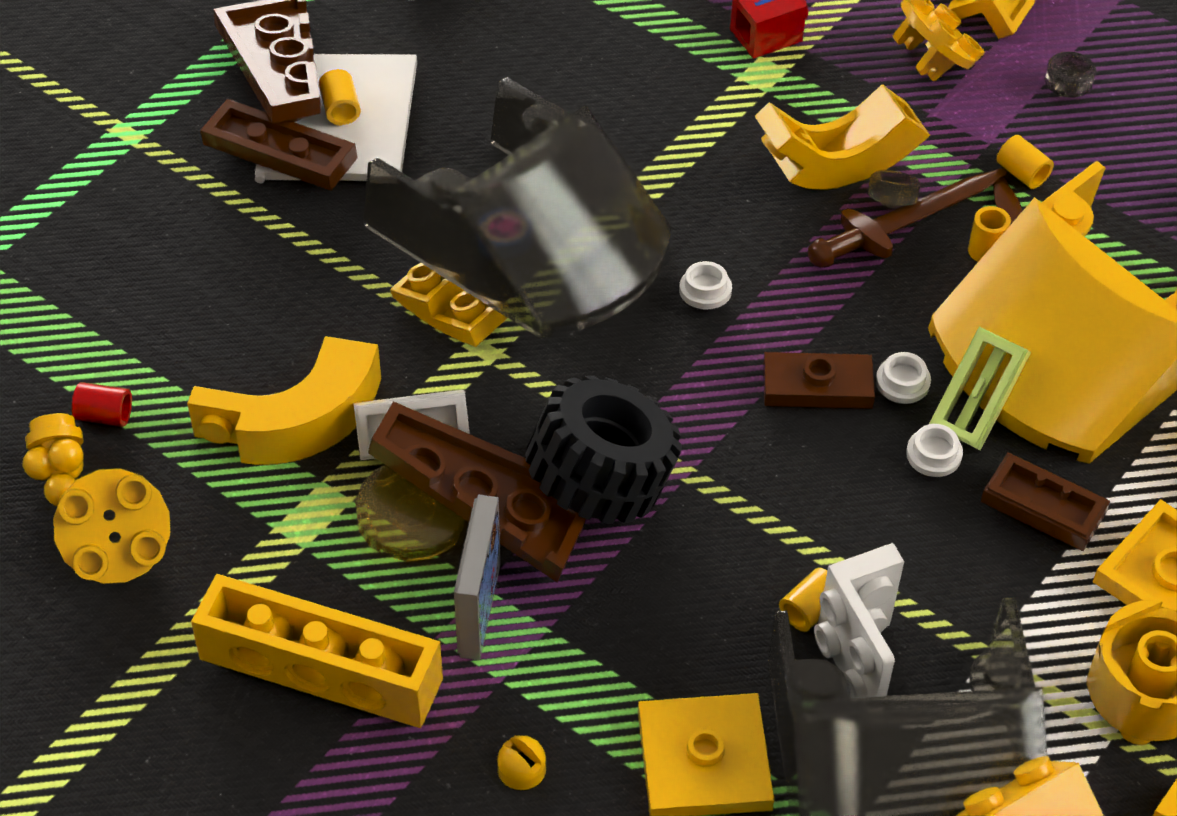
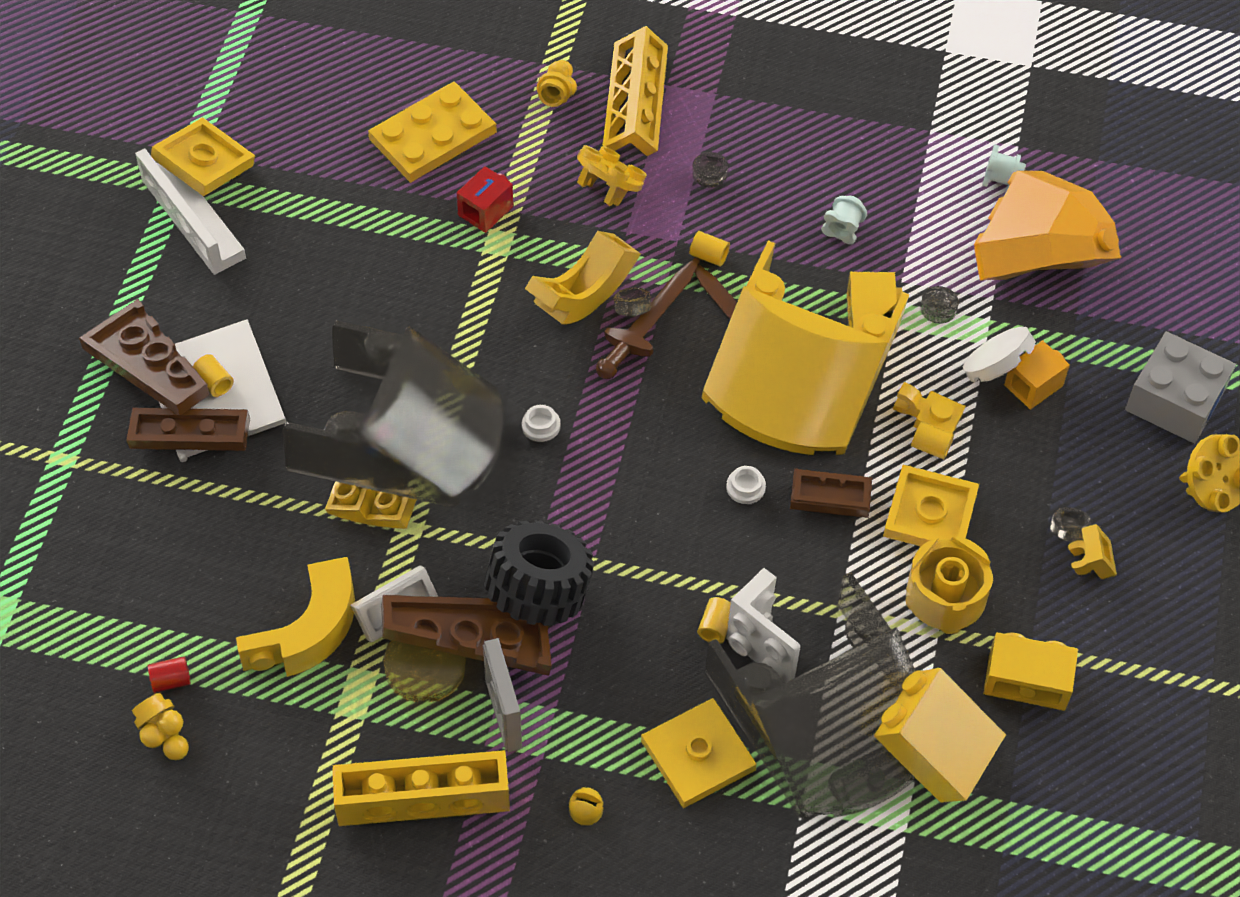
camera: 25 degrees left, 5 degrees up
yellow plate [53,468,170,584] -> none
reddish brown plate [763,352,875,409] -> none
white plate [876,352,931,404] -> none
yellowish green tile [929,327,1031,451] -> none
yellow hinge [968,206,1011,262] -> none

